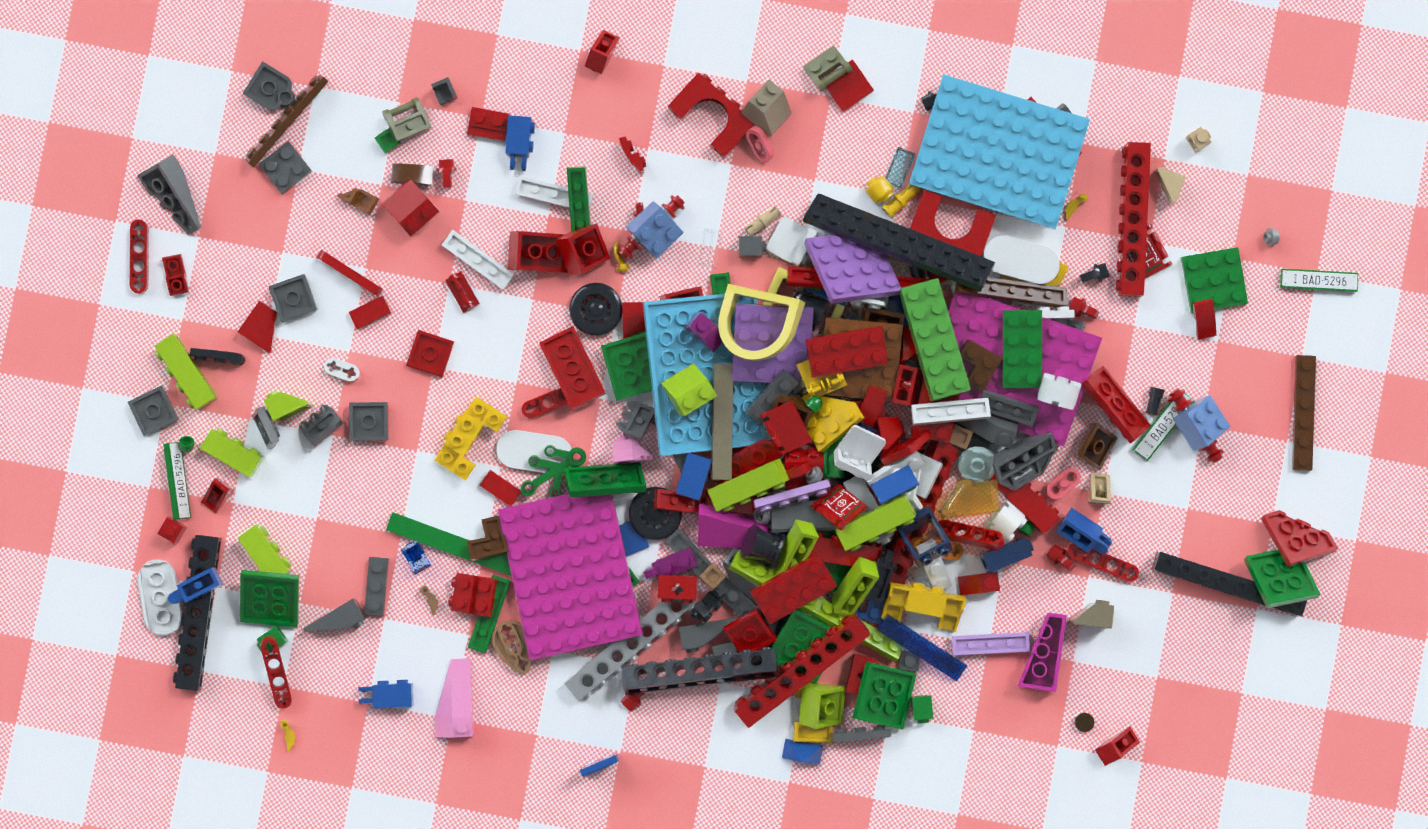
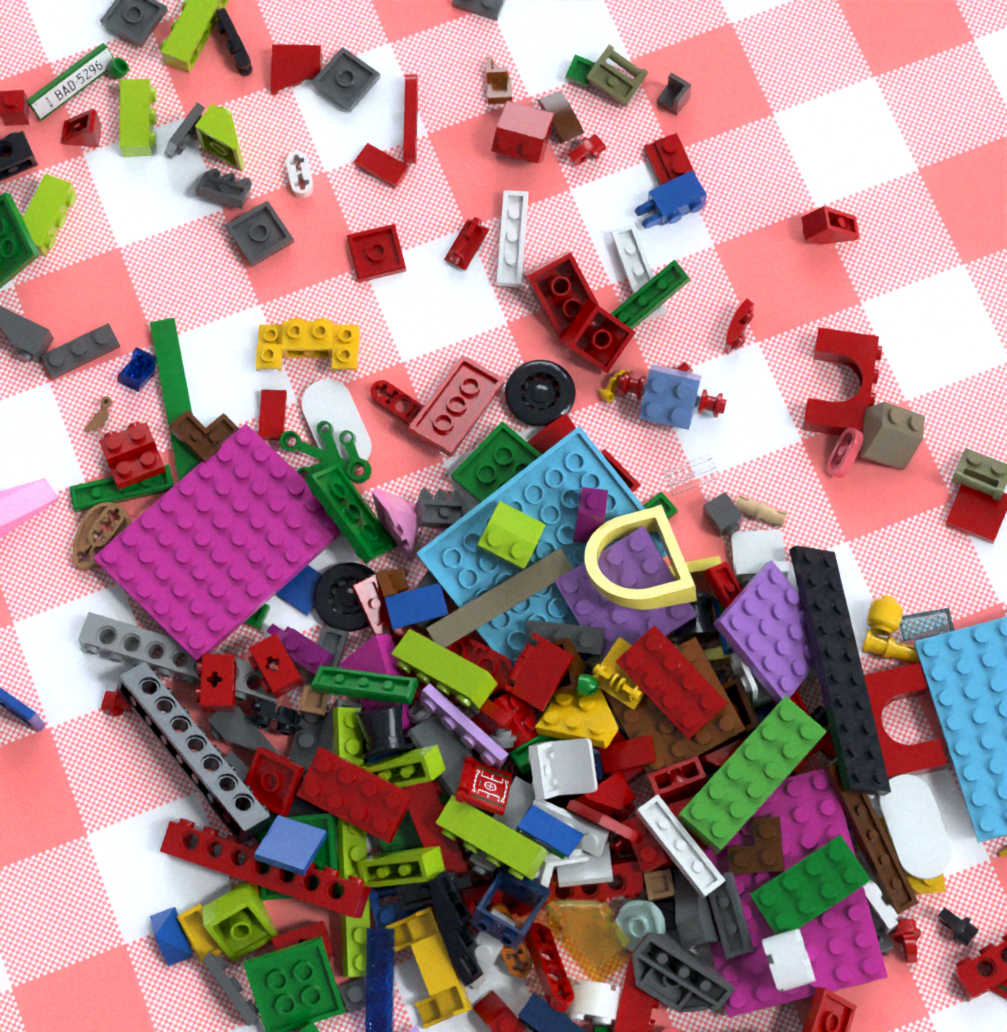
camera: 60 degrees right, 15 degrees down
none -> red brick [196,654,237,712]
none -> tile [254,815,327,876]
none -> green tile [311,666,419,705]
none -> dark orange slope [376,568,409,597]
none -> black slope [430,870,484,987]

